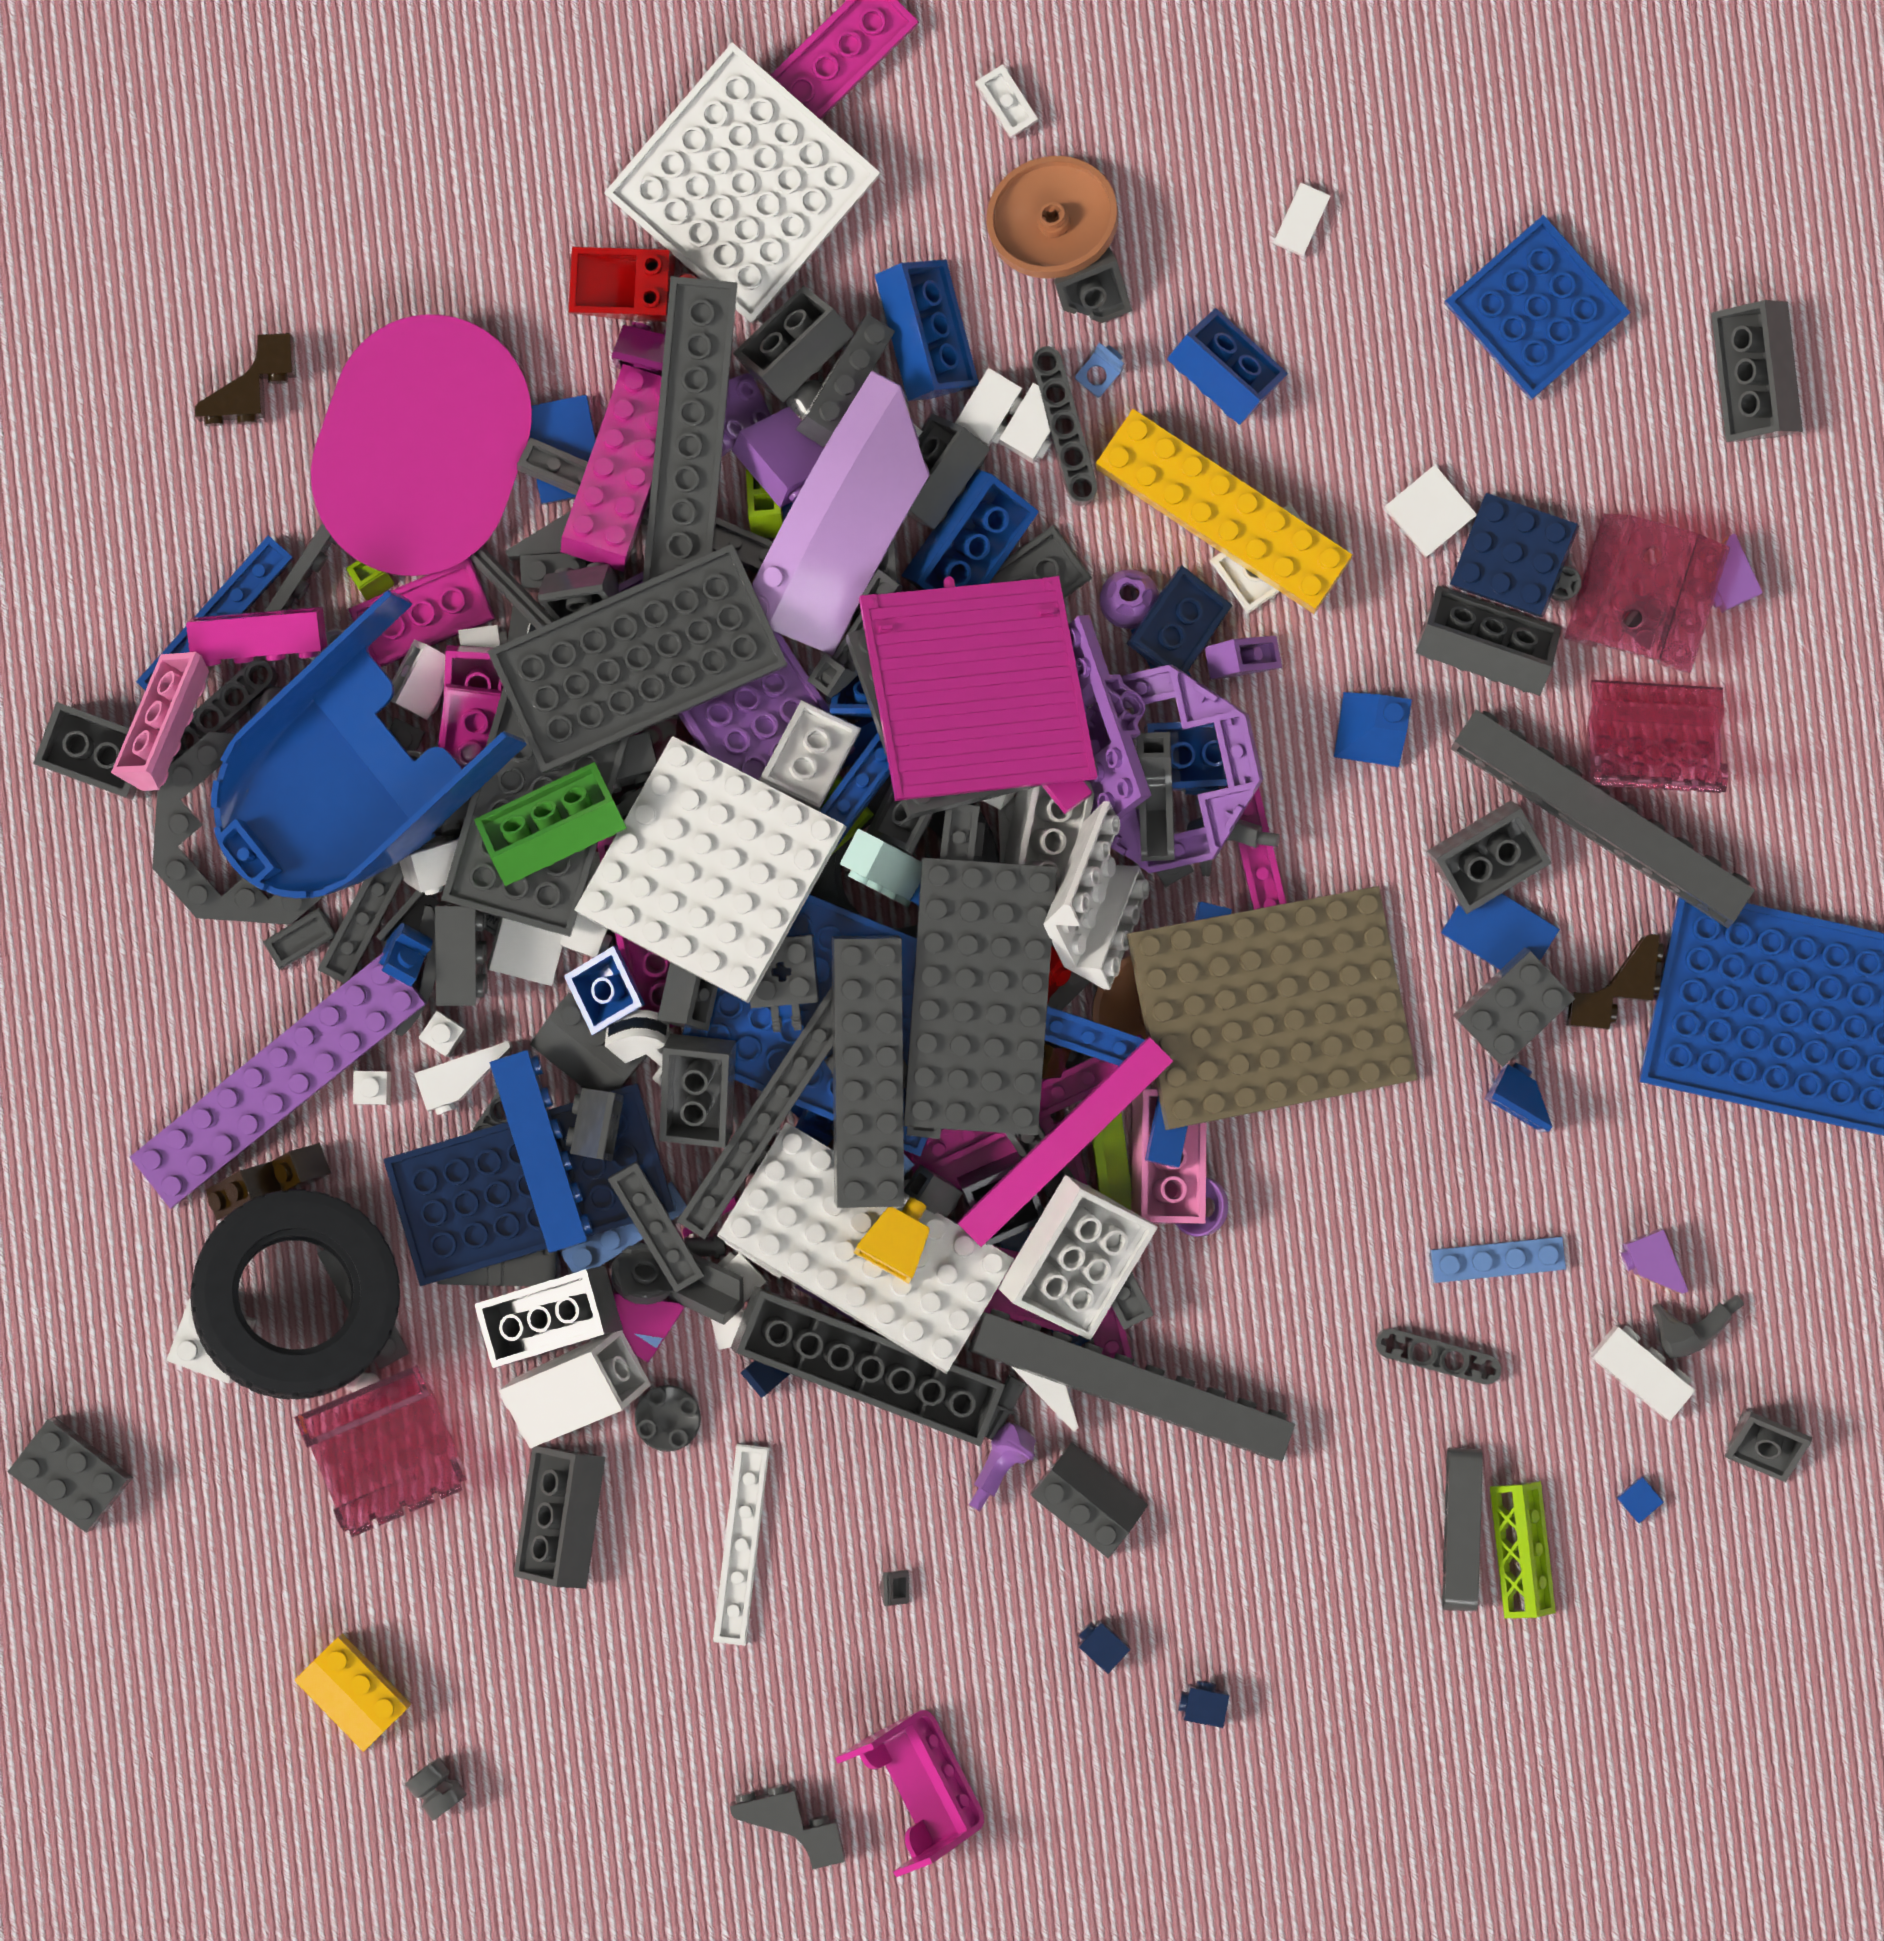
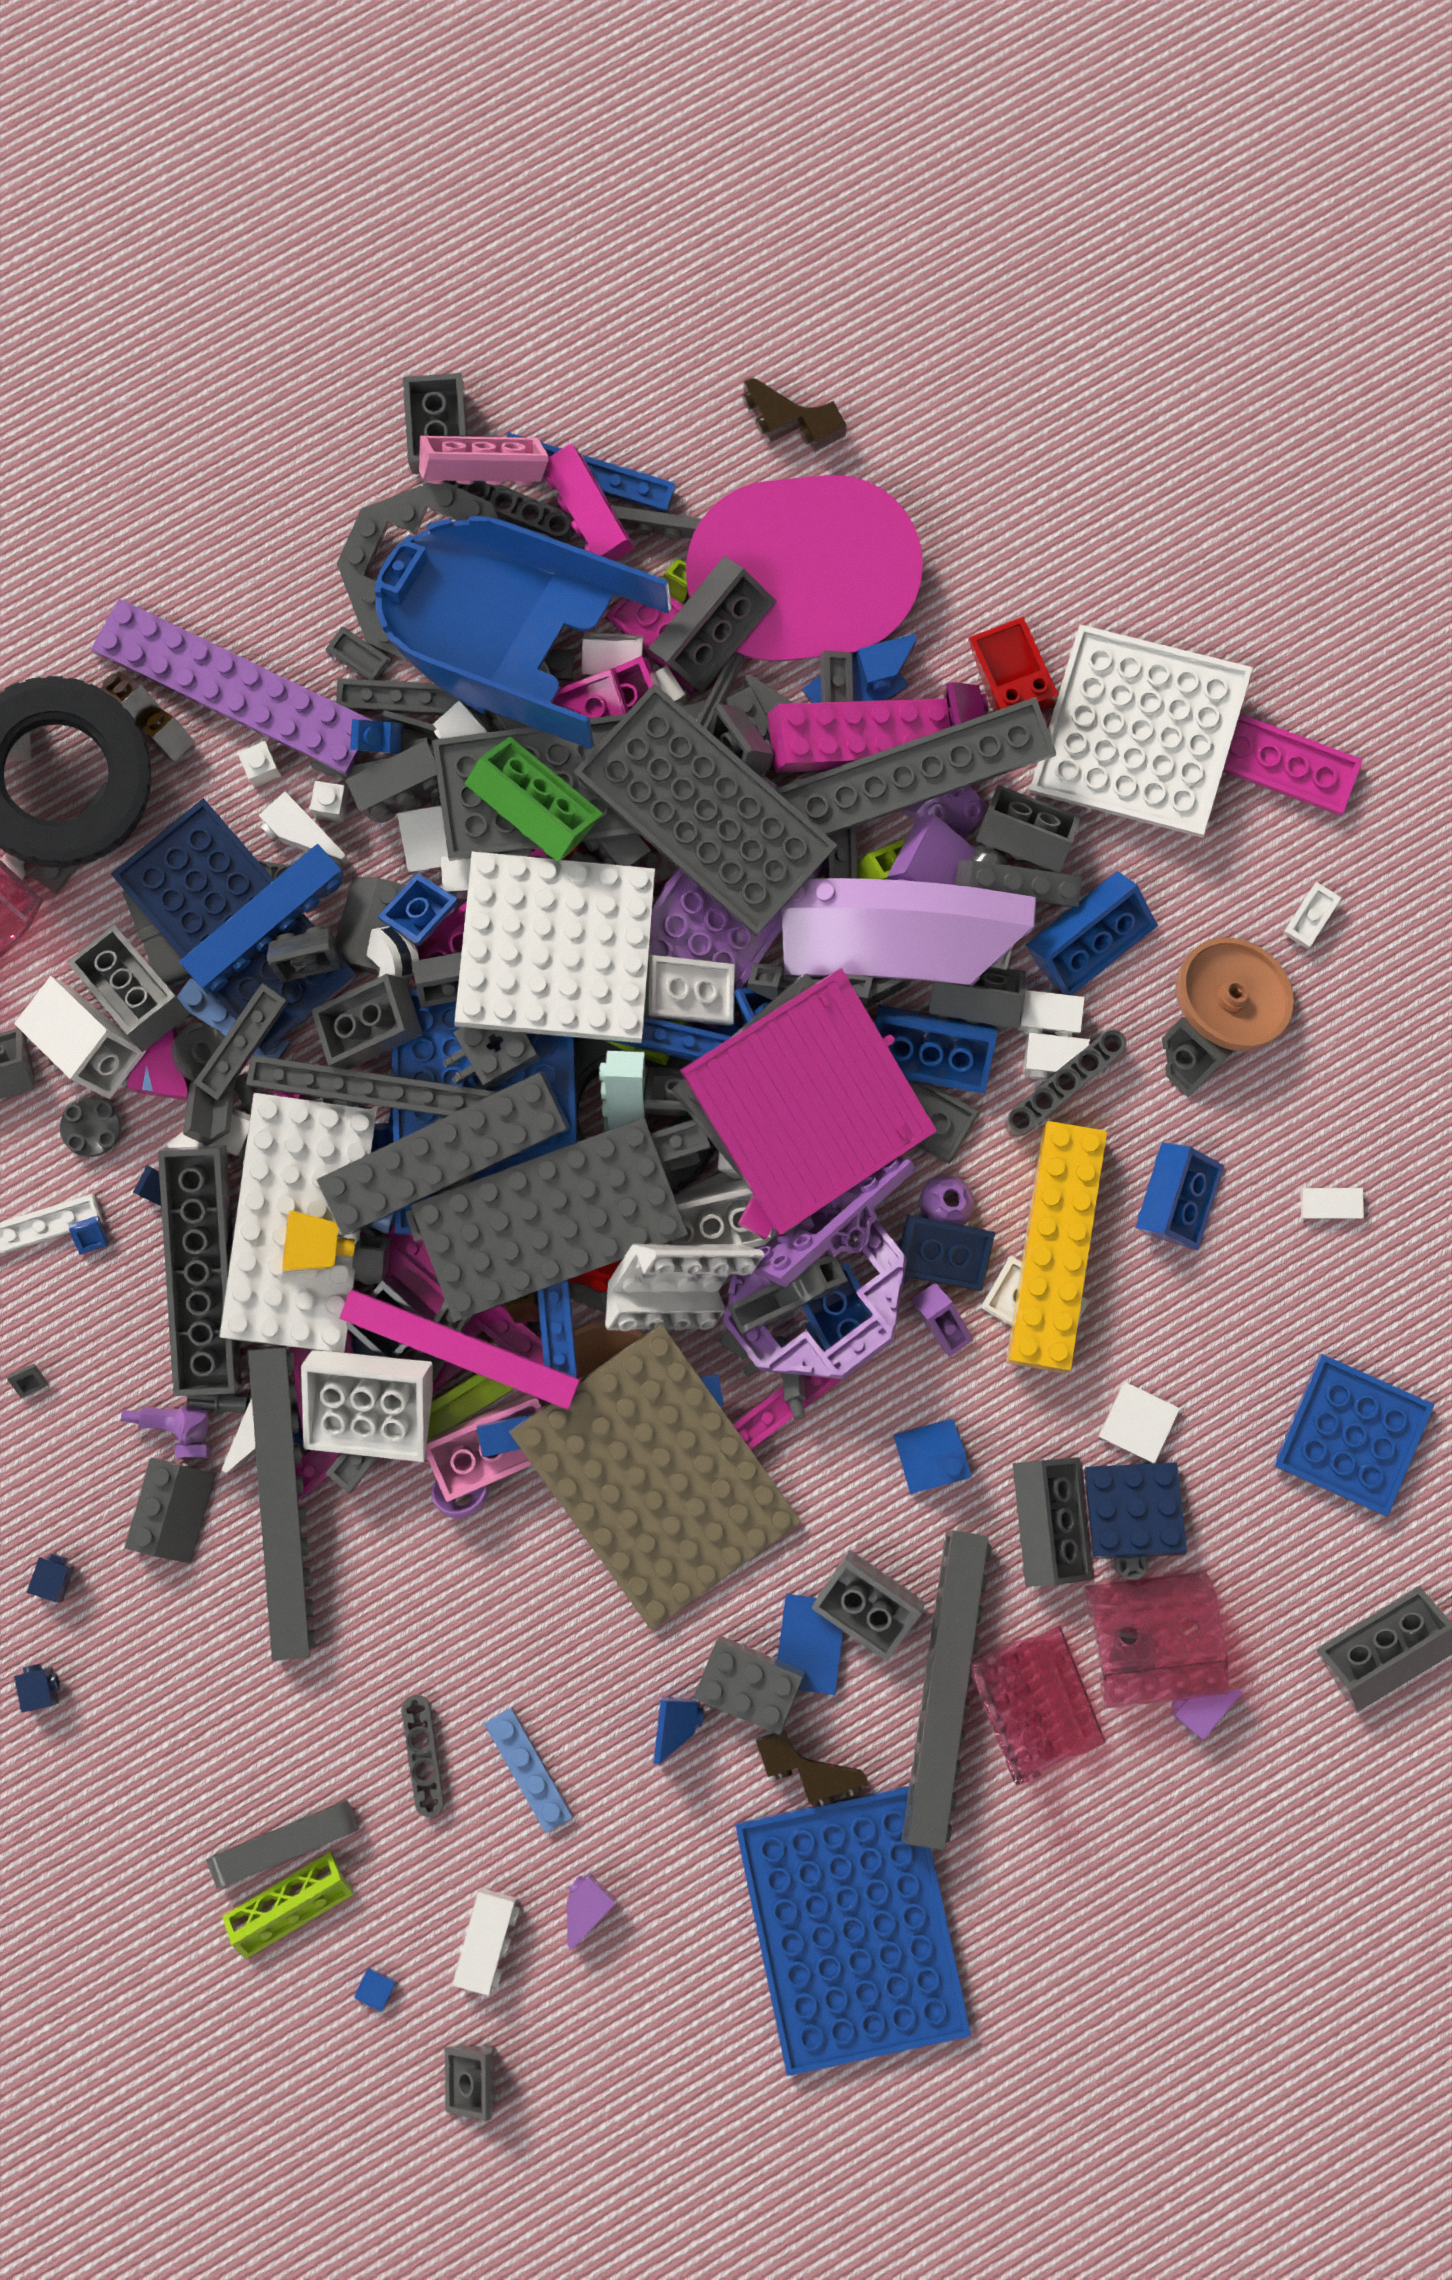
camera: 70 degrees right, 5 degrees down
medium blue bracket [1075,343,1124,398] -> none
dark grey animal [1652,1295,1744,1359] -> none
none -> blue tile [69,1215,109,1255]
none -> medium lavender tile [175,1445,212,1458]
none -> dark grey slope [649,556,776,693]
none -> blue slope [856,634,917,692]

